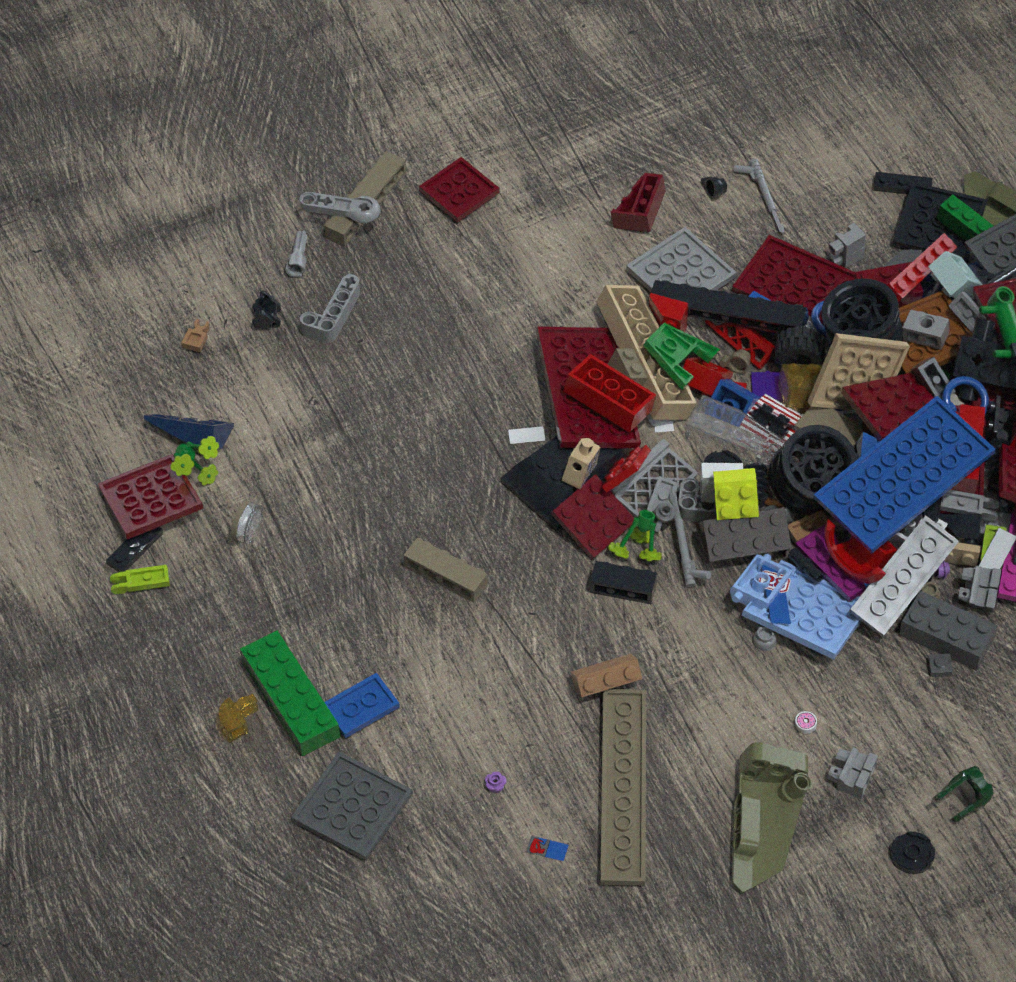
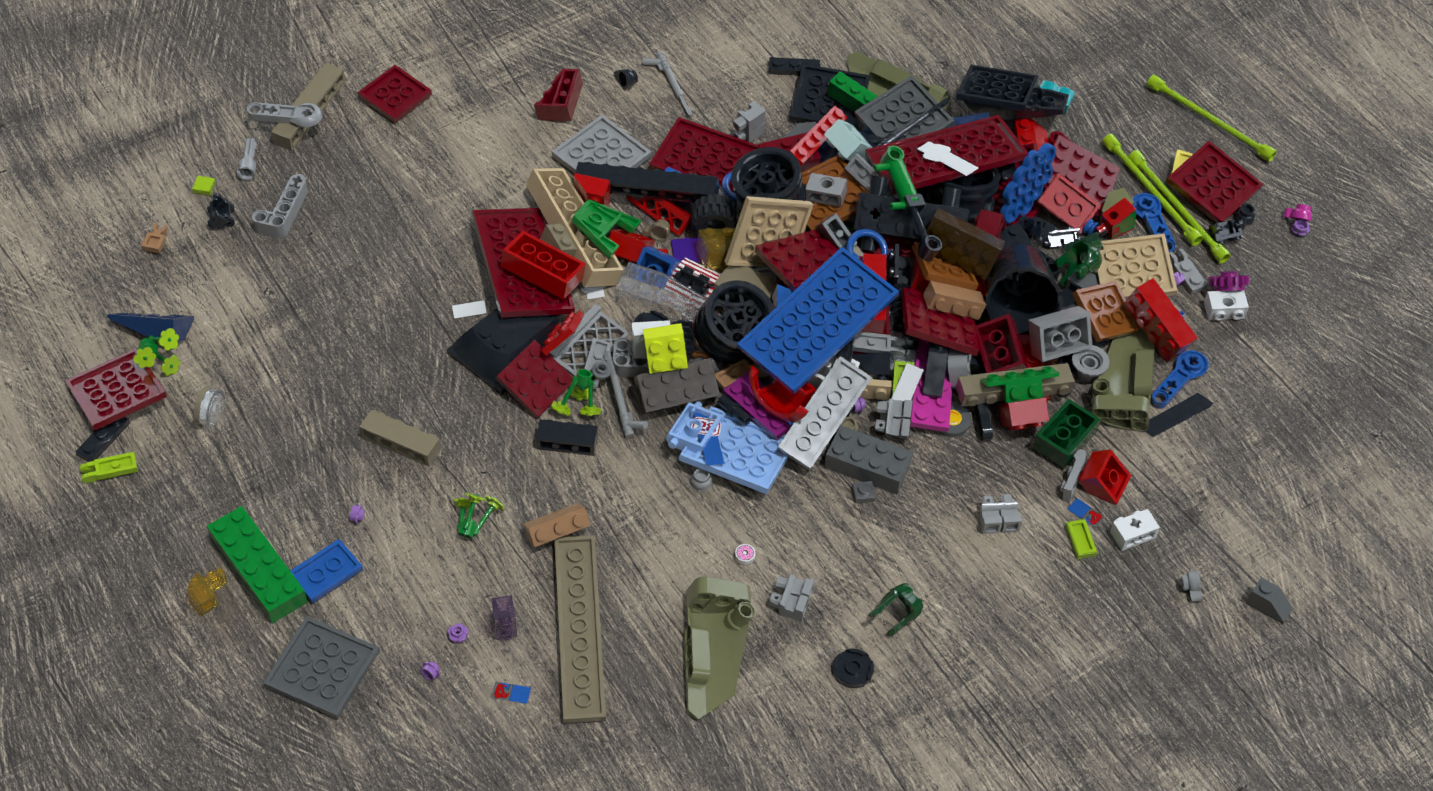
camera: 10 degrees left, 0 degrees up
tan torso [562,438,600,489] -> none
none -> lime tile [192,176,216,196]
none -> medium lavender plate [350,504,365,524]
none -> medium lavender plate [420,661,440,681]
none -> plant [453,492,505,538]
none -> clear purple brick [491,595,518,640]

